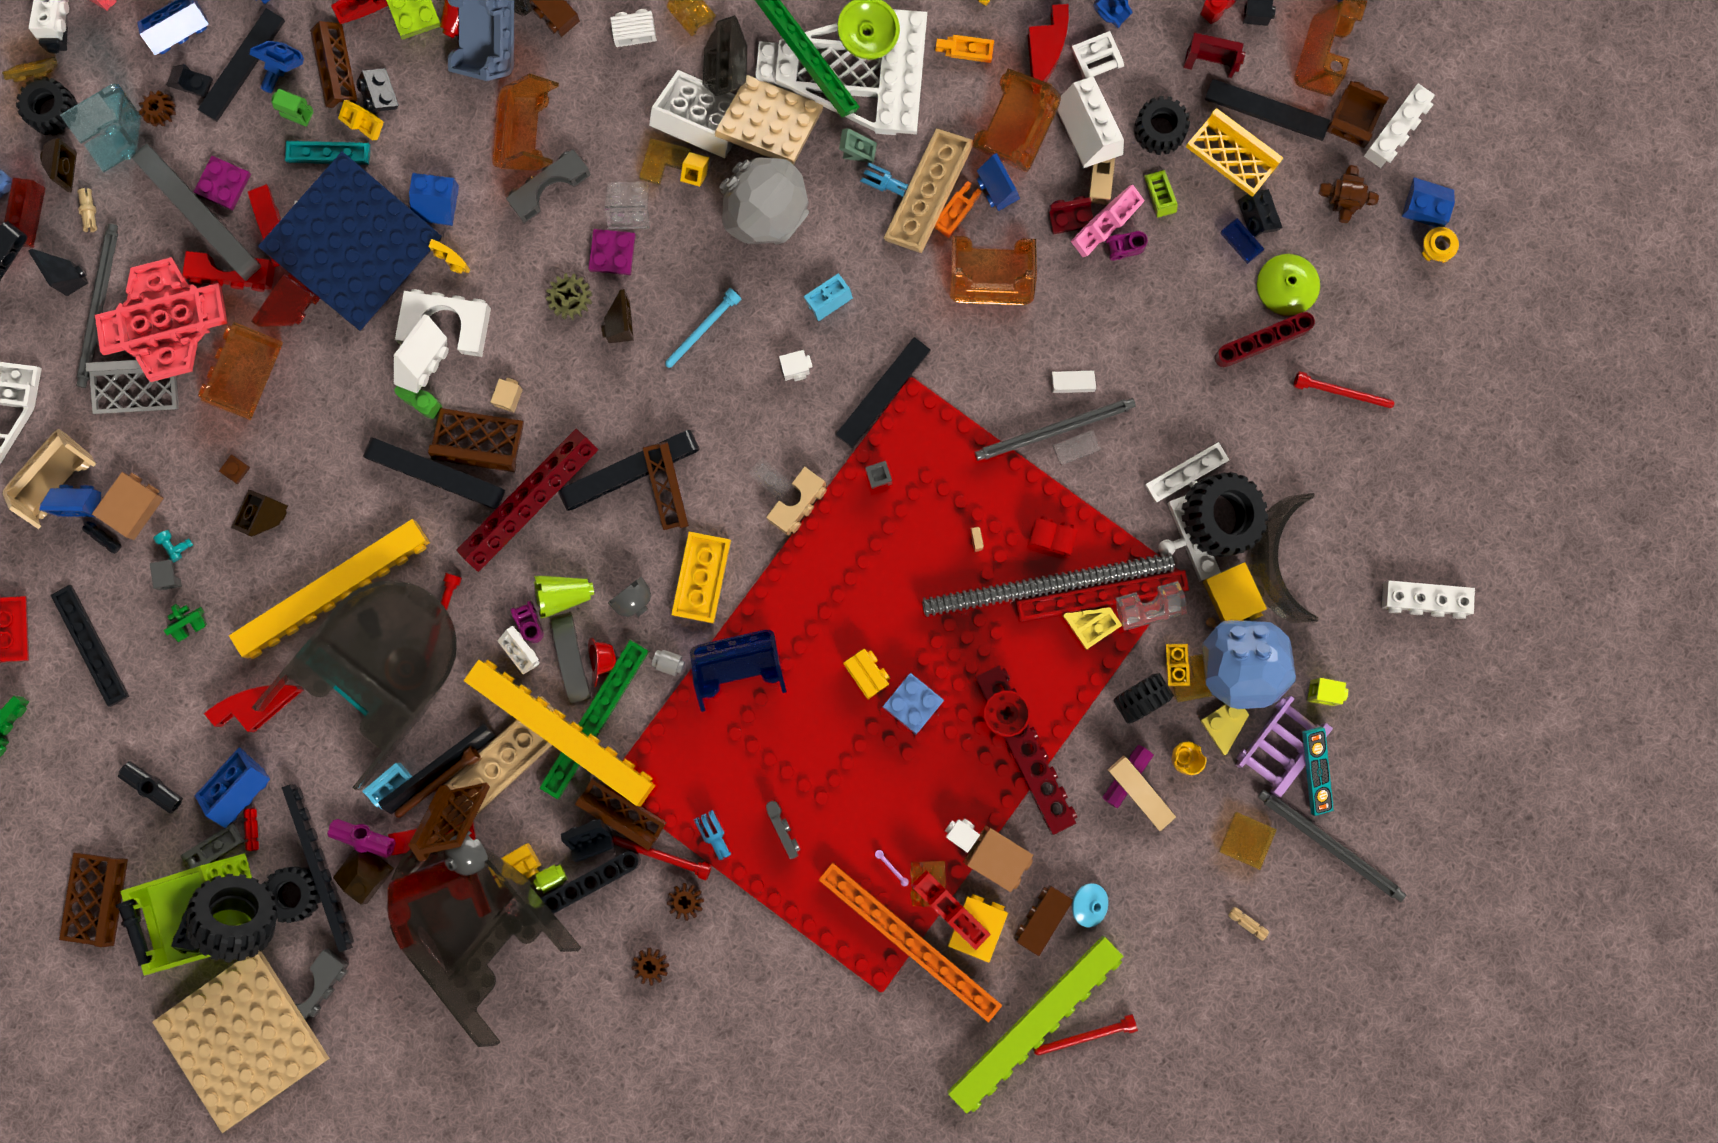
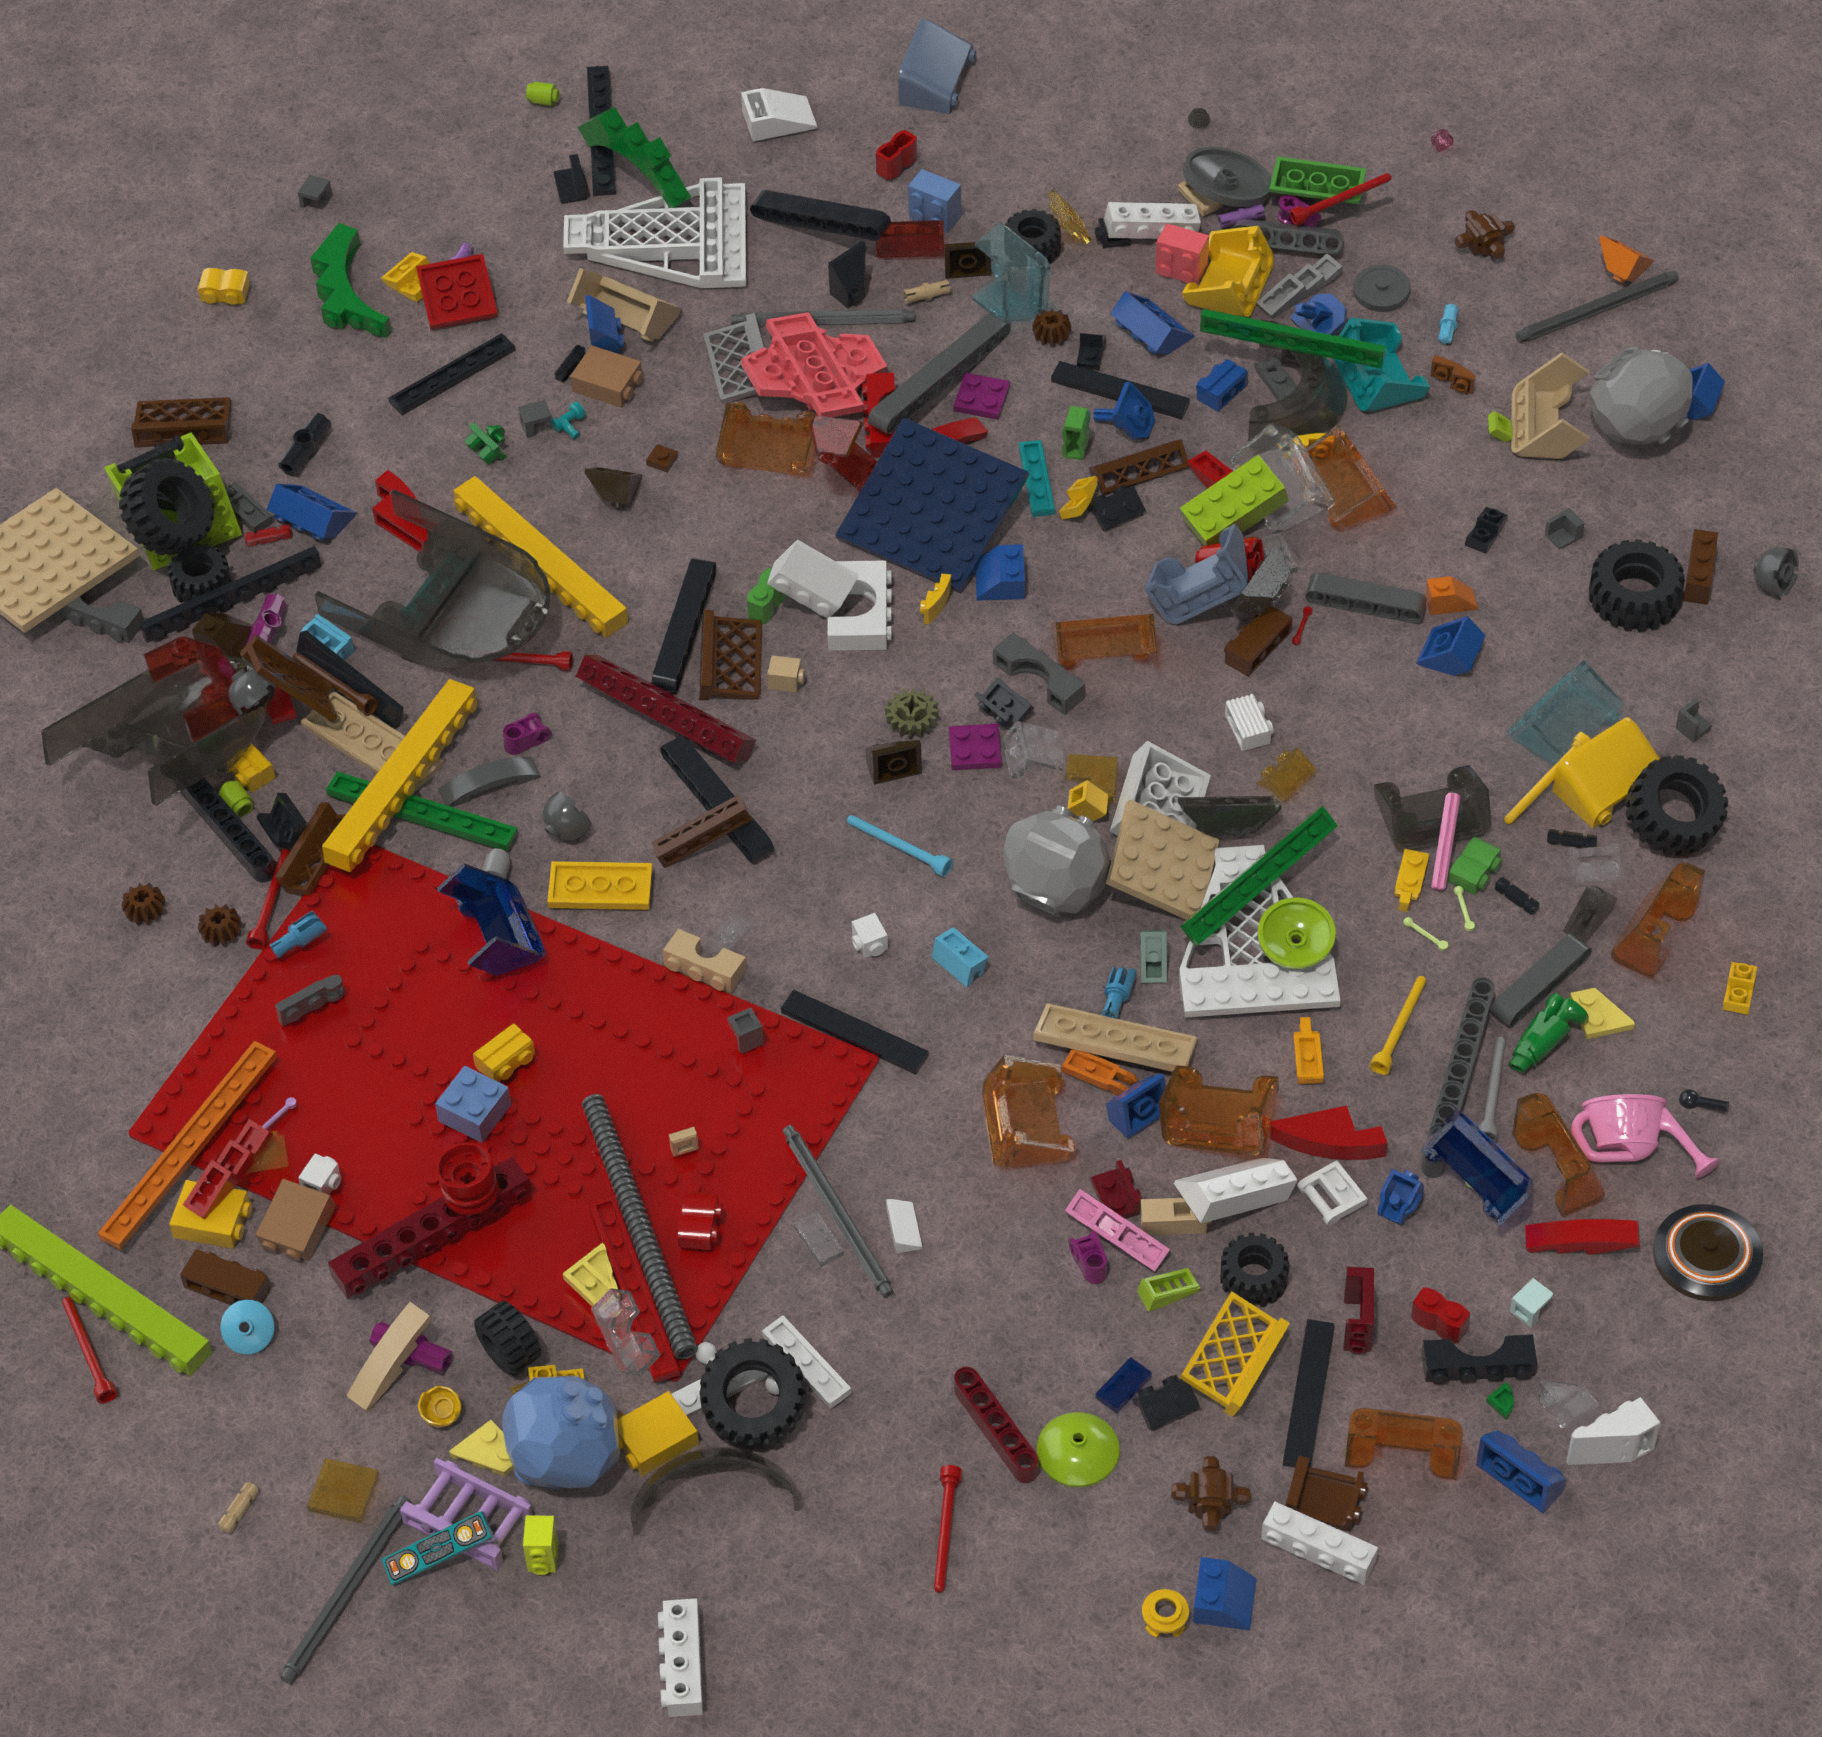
camera: 80 degrees right, 30 degrees down
white bracket [498,626,539,675] -> none
lime cone [534,575,594,618] -> none
red piece [588,638,616,687] -> none
none -> black bracket [974,677,1034,730]

